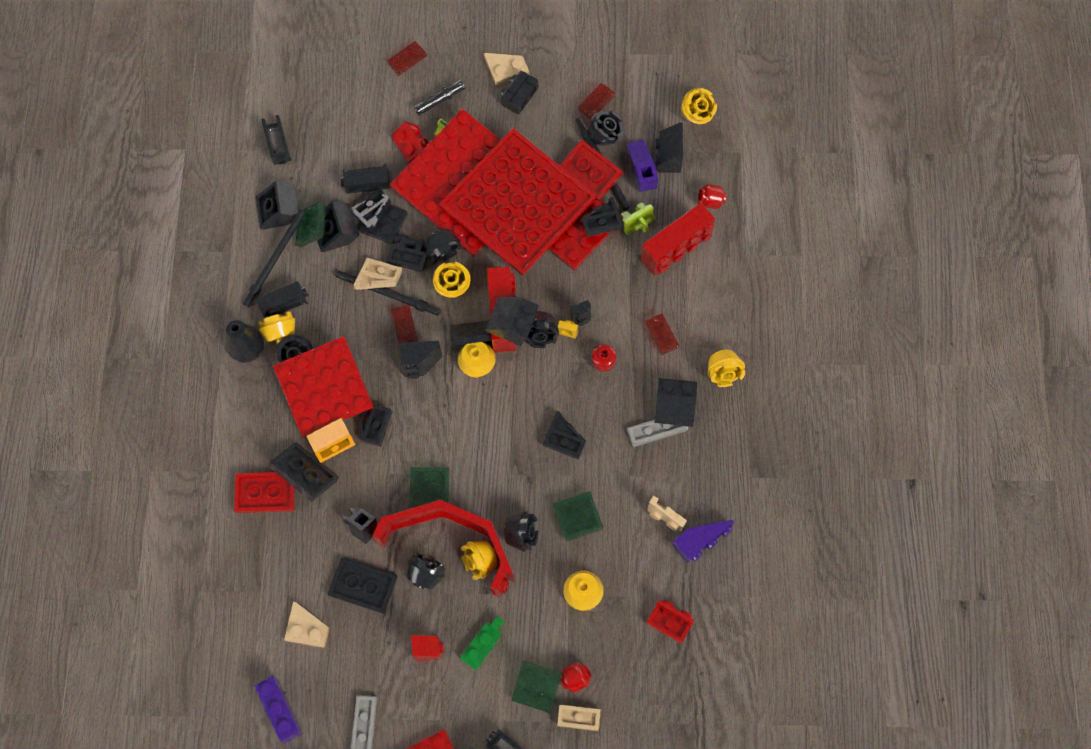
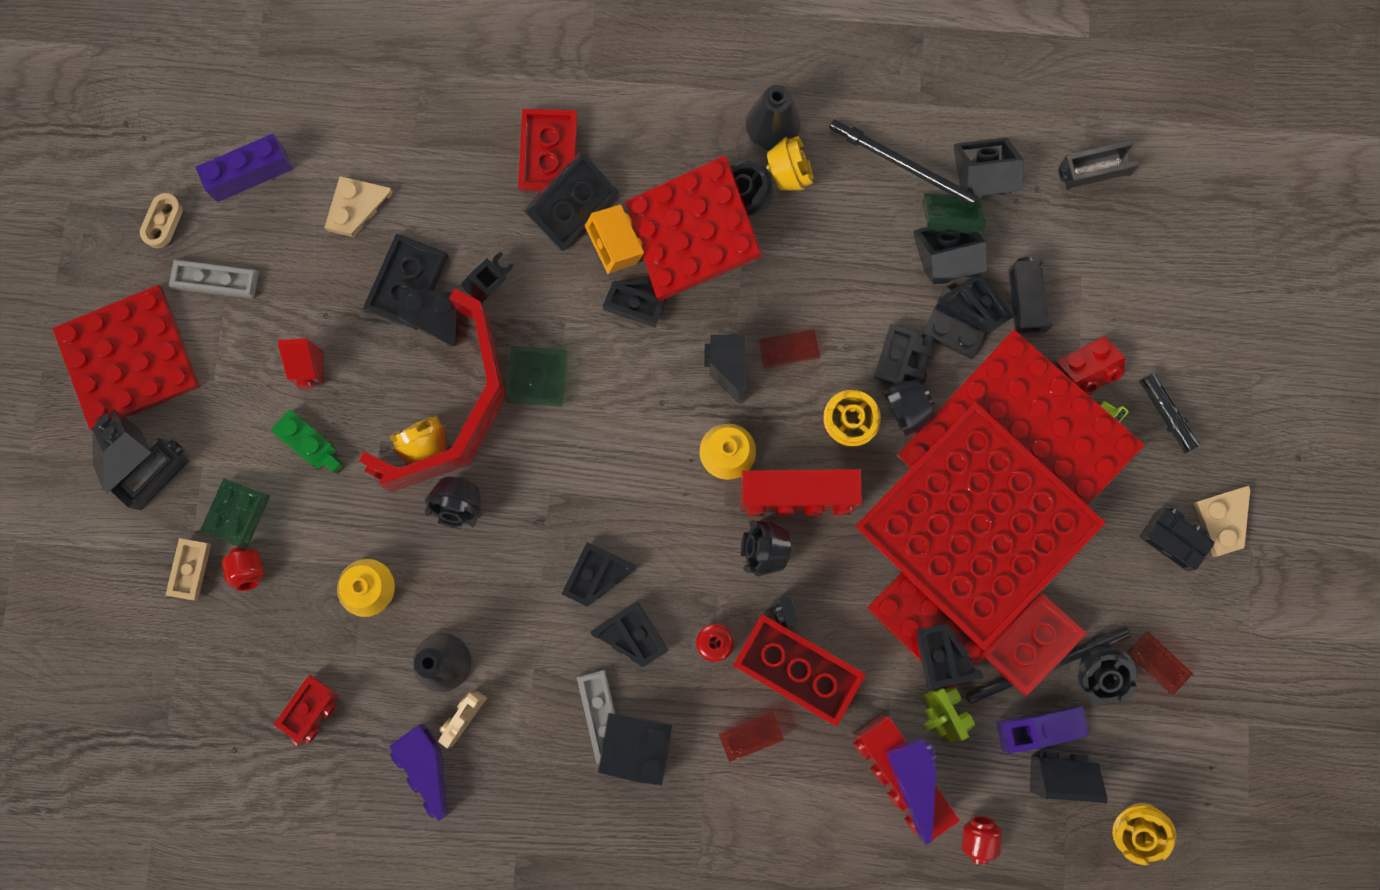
camera: 90 degrees right, 10 degrees up
black window [256,281,309,318] -> none
black bar [336,271,441,316] -> none
tan wing [354,258,402,290] -> none
clear red plate [387,41,427,76] -> none
black cone [407,553,446,589] -> none
black tile [452,320,492,346] -> none
black slope [485,297,539,346] -> none
clear green plate [553,491,604,542] -> none
yellow plate [558,320,578,339] -> none
yellow cone [707,350,745,387] -> none
none -> black wing [399,289,456,347]
none -> black cone [413,633,472,692]
none -> black wing [590,602,669,667]
none -> red brick [732,614,866,727]
none -> dark purple slope [885,738,937,844]

